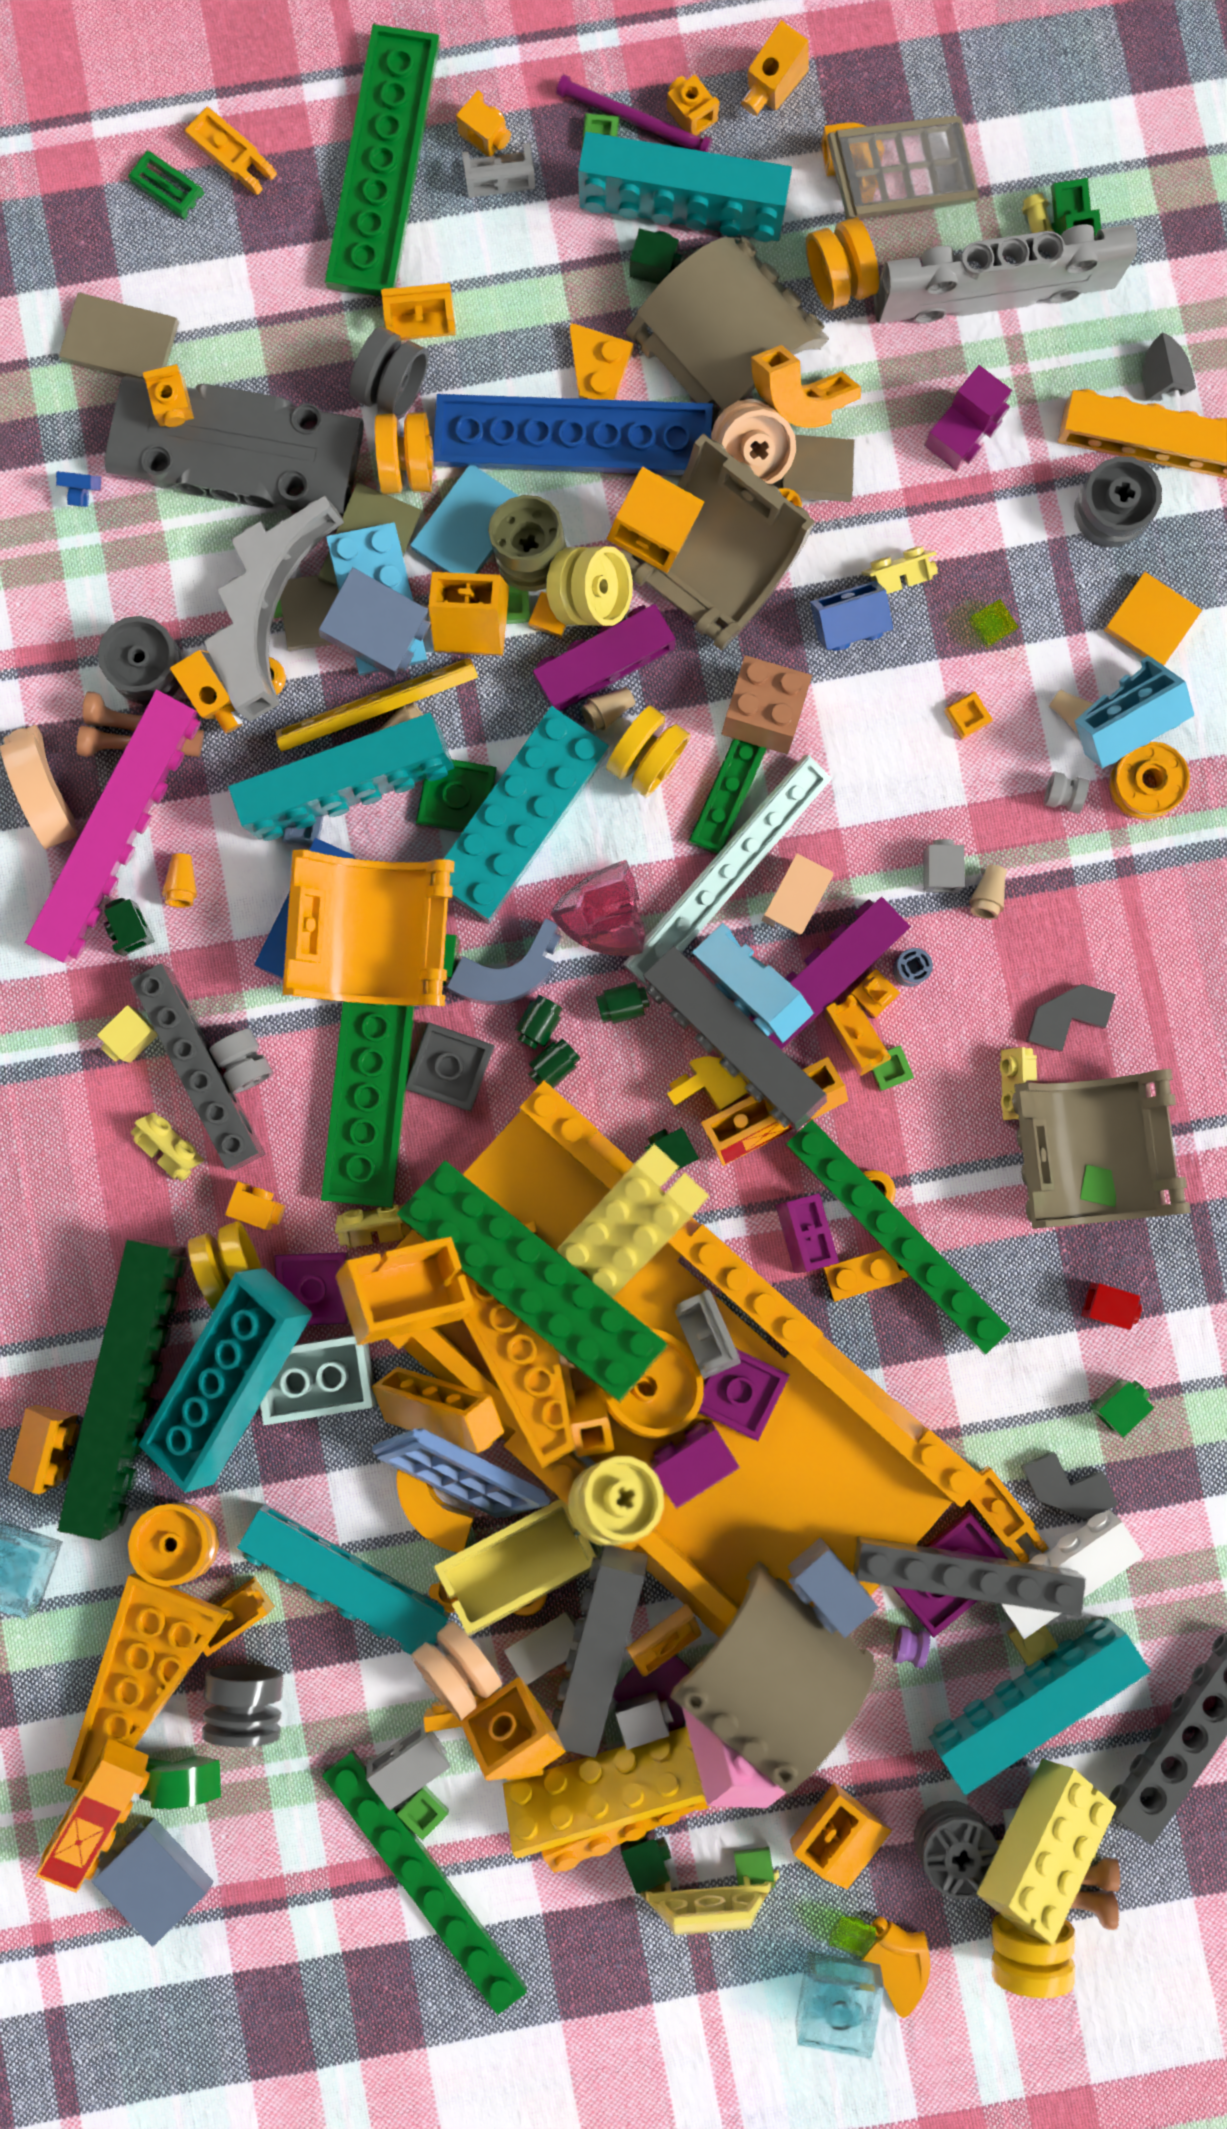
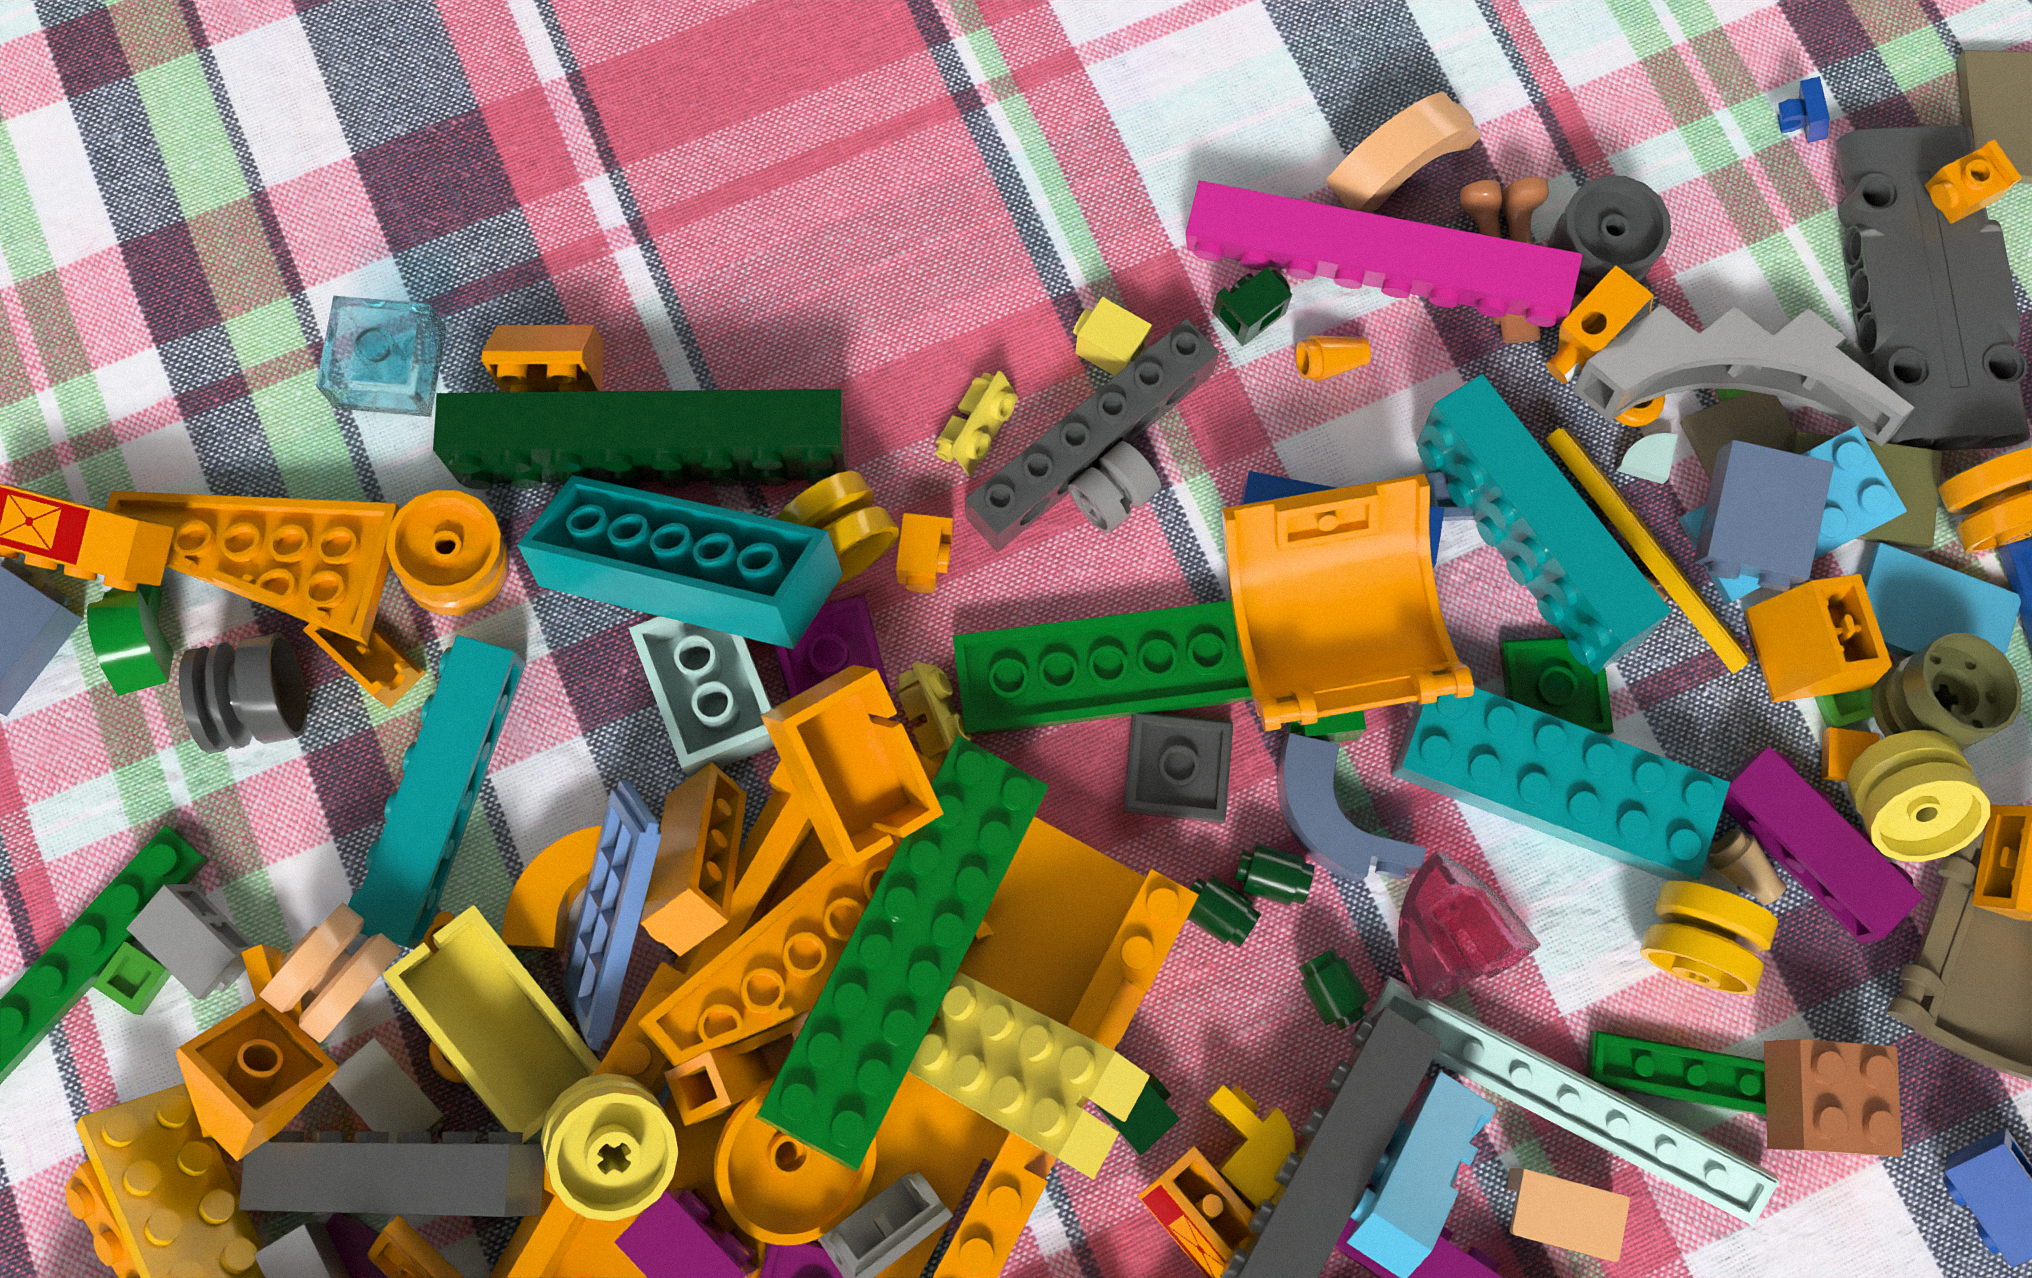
camera: 75 degrees right, 10 degrees down
none -> light aqua tile [1616,433,1678,484]

